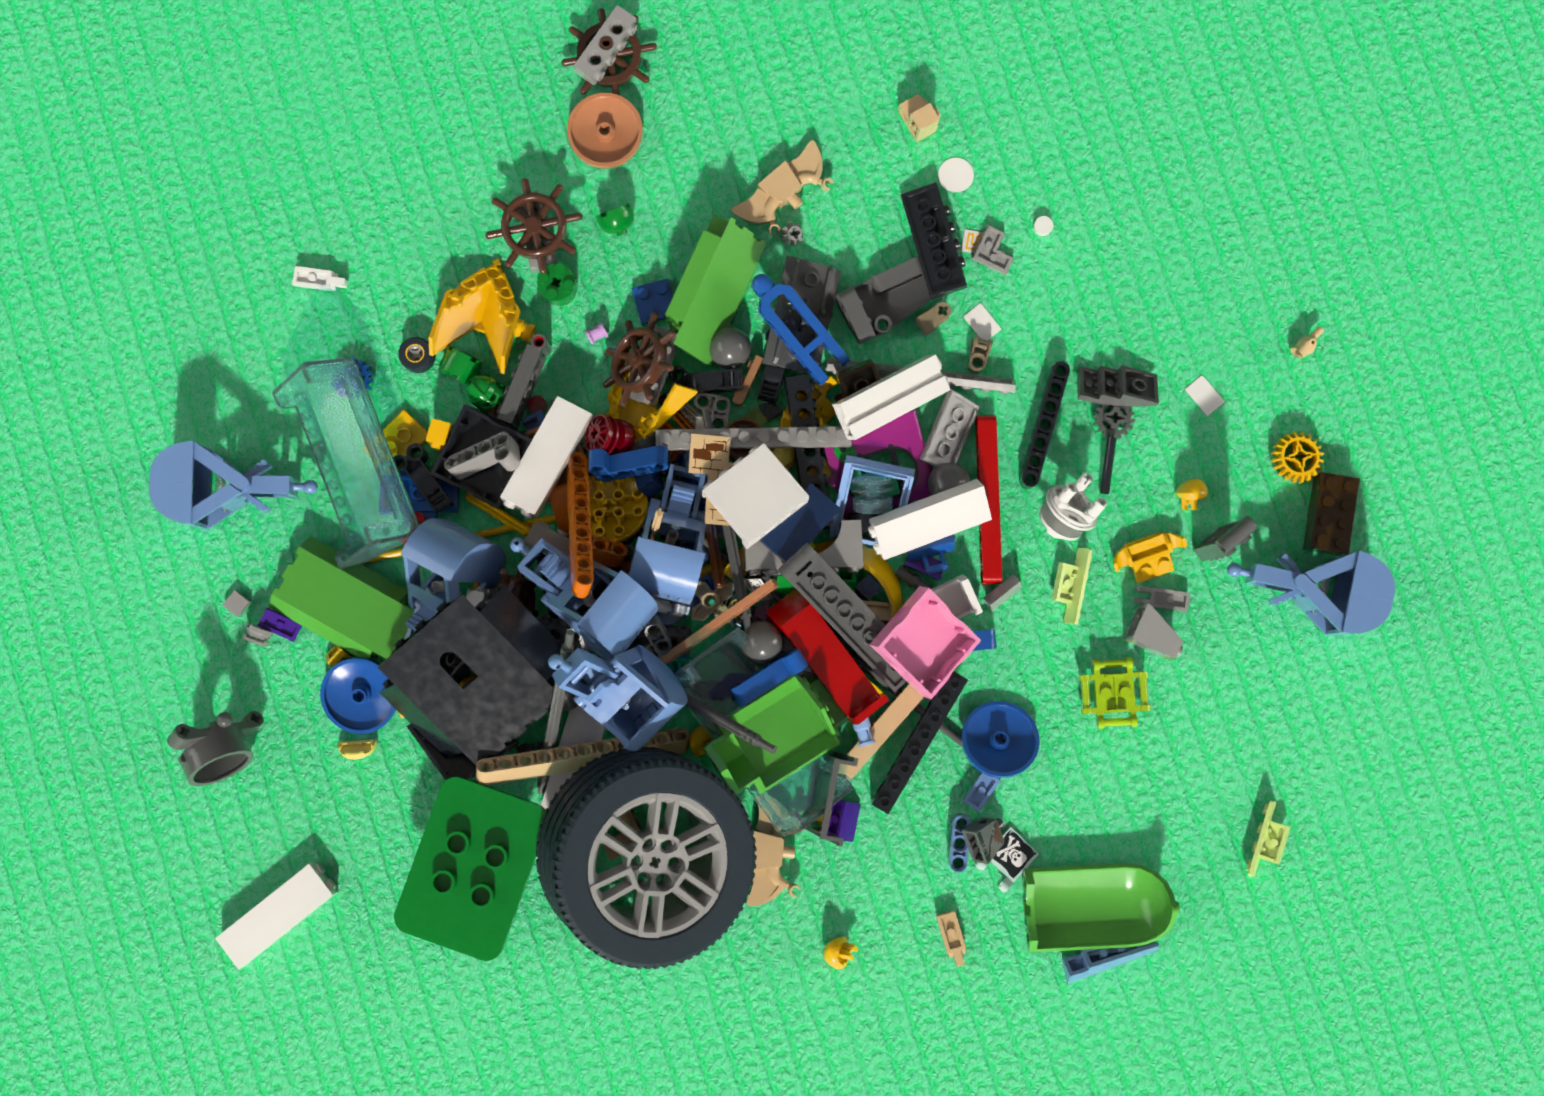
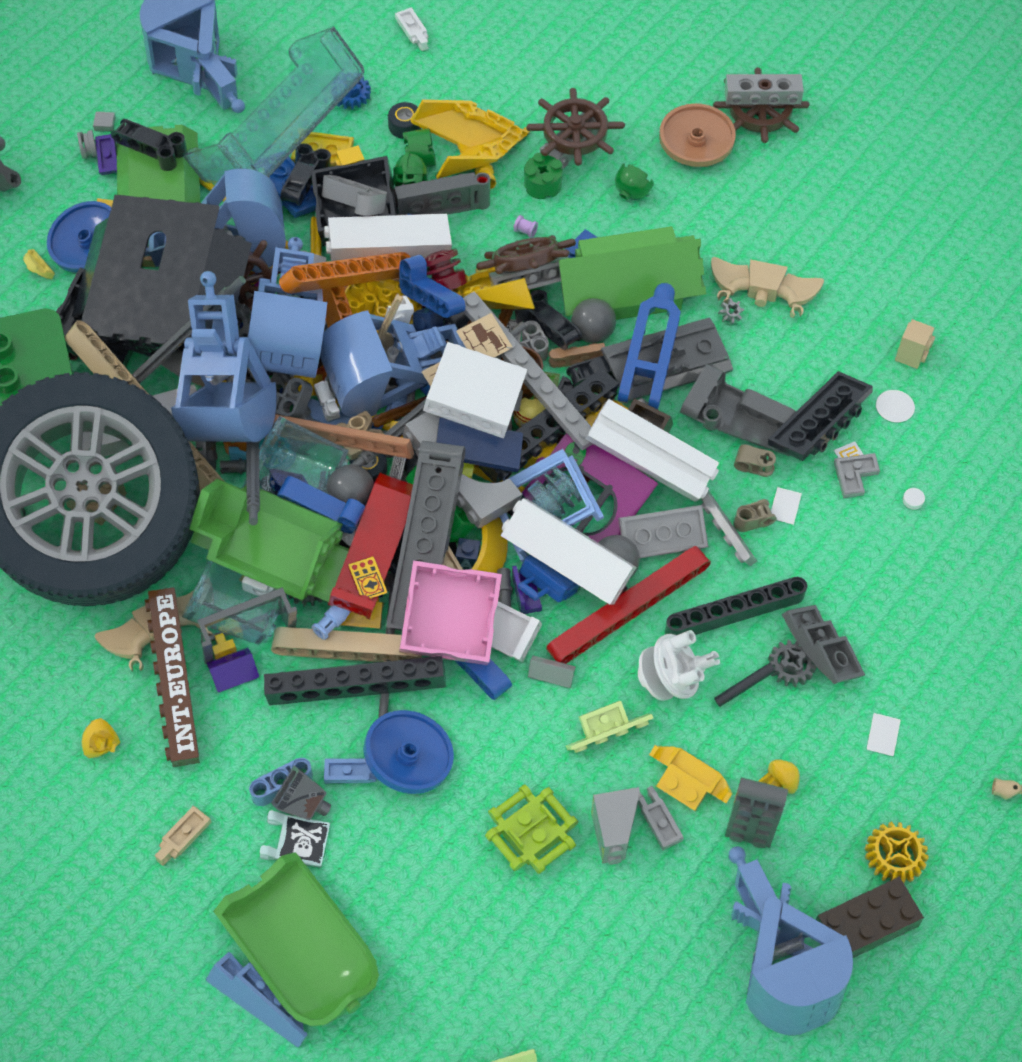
camera: 55 degrees right, 25 degrees down
none -> black piece [111,119,187,171]
none -> reddish brown brick [145,587,200,767]
none -> yellow sticker [349,557,387,598]
none -> white bracket [385,296,414,324]

